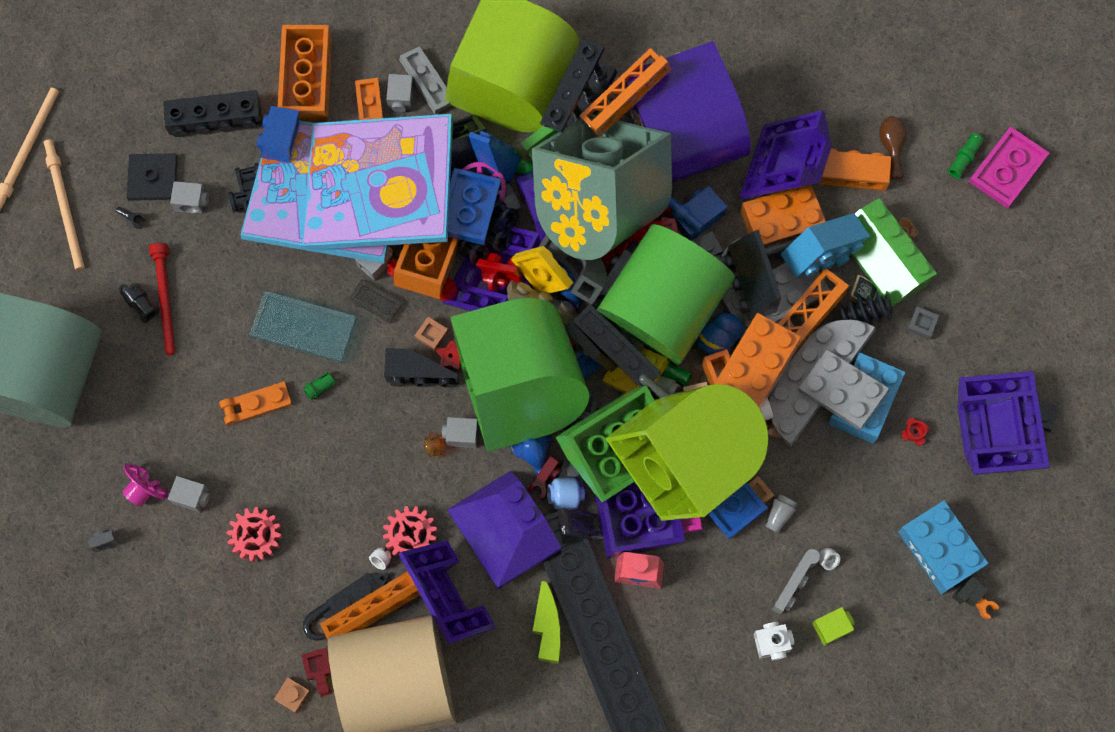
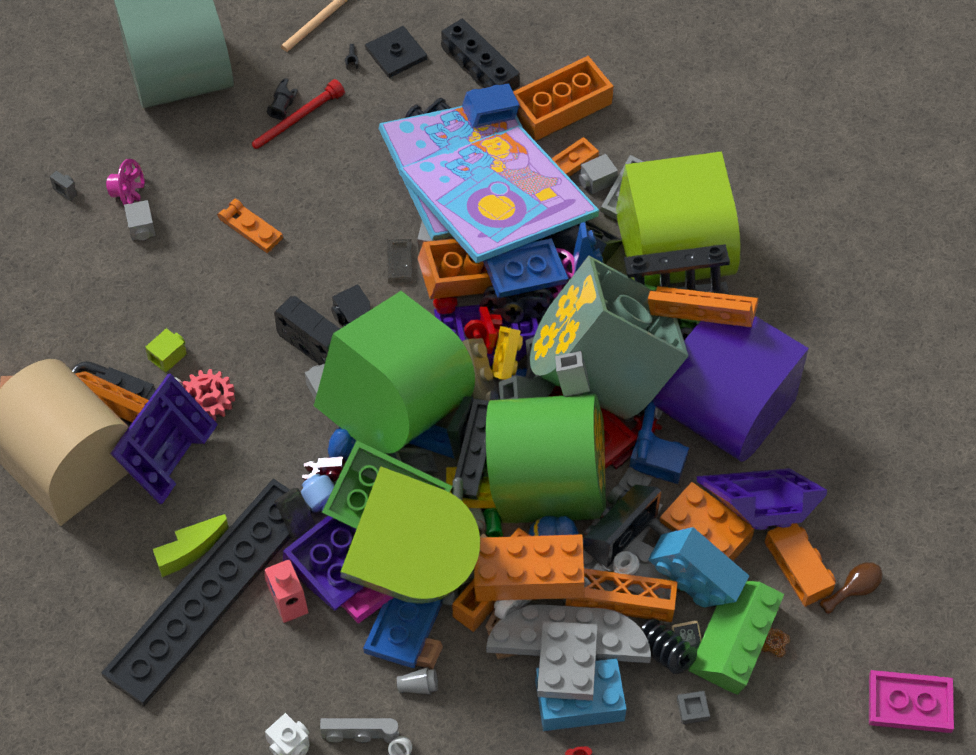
camera: 55 degrees right, 15 degrees down
light grey brick [170,181,209,214] -> none
coral gear [227,507,283,563] -> none
clear light blue plate [249,291,357,363] -> none
green pin [303,372,336,400] -> none
clear orange plate [424,432,445,458] -> none
dark purple slope [447,471,562,589] -> none
green pin [947,133,984,179] -> none
none -> lime brick [145,328,187,373]
none -> black axle [274,296,340,365]
none -> light grey brick [555,351,590,397]
none -> white plate [613,551,640,575]

